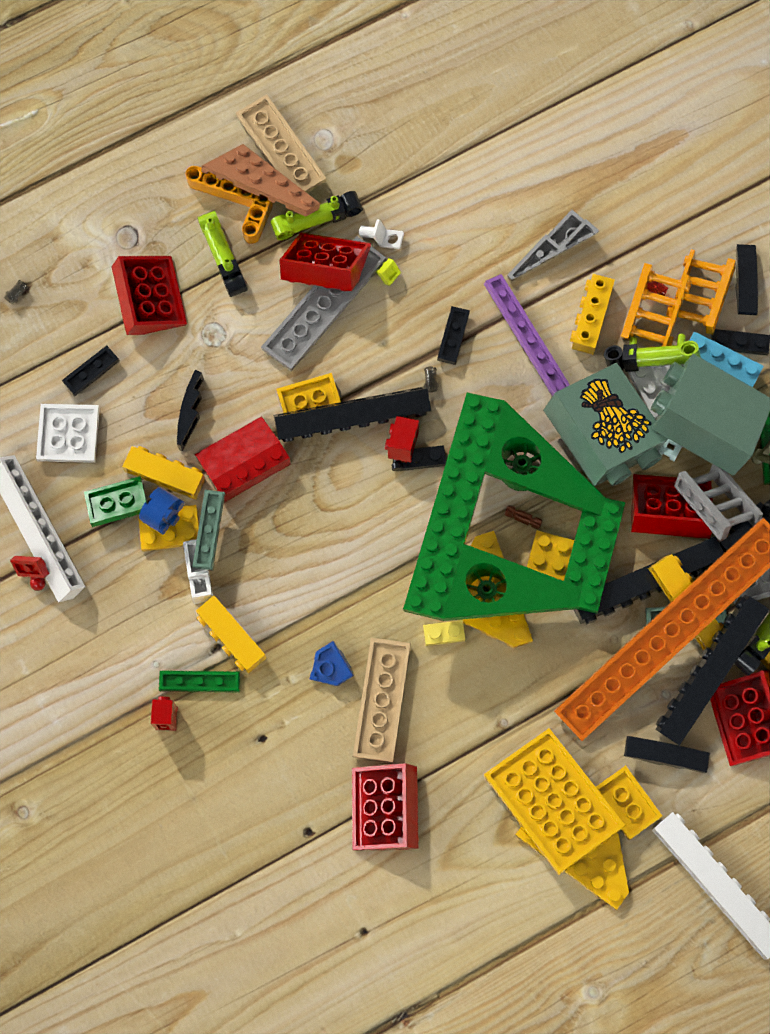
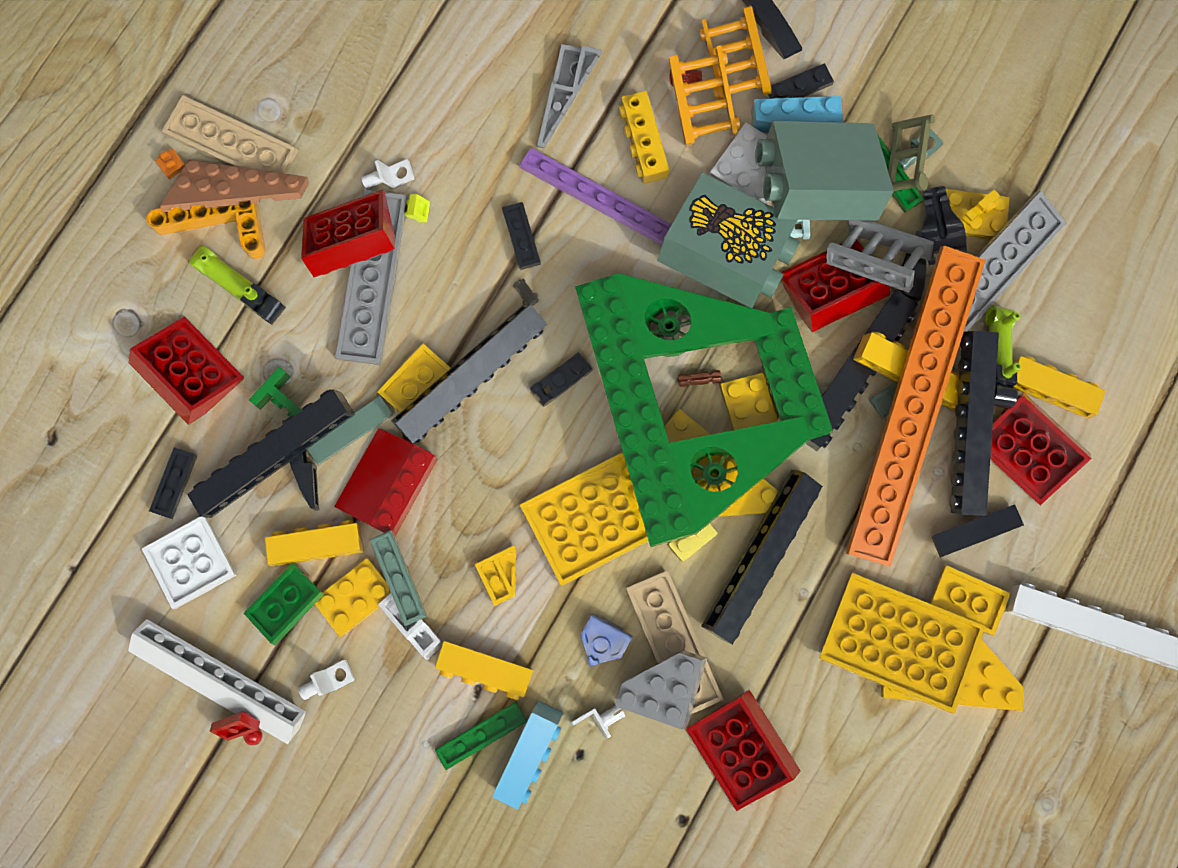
camera: 35 degrees left, 5 degrees up
clear smoke pin [4,280,28,304] -> none
blue brick [139,487,185,535] -> none
red brick [151,696,178,731] -> none
lime piece [270,191,363,240] -> none
red brick [385,416,419,463] -> none
lime piece [604,334,701,372] -> none
none -> orange tile [155,148,185,180]
none -> black brick [187,389,356,518]
none -> green bracket [249,367,302,417]
none -> white bracket [299,660,355,700]
none -> sand green tile [307,396,393,466]
none -> yellow wing [475,545,517,606]
none -> medium azure wedge [492,701,563,810]
none -> yellow plate [520,452,648,587]
none -> white bracket [570,706,625,739]
none -> light grey brick [615,651,707,729]
none -> black brick [701,469,823,645]

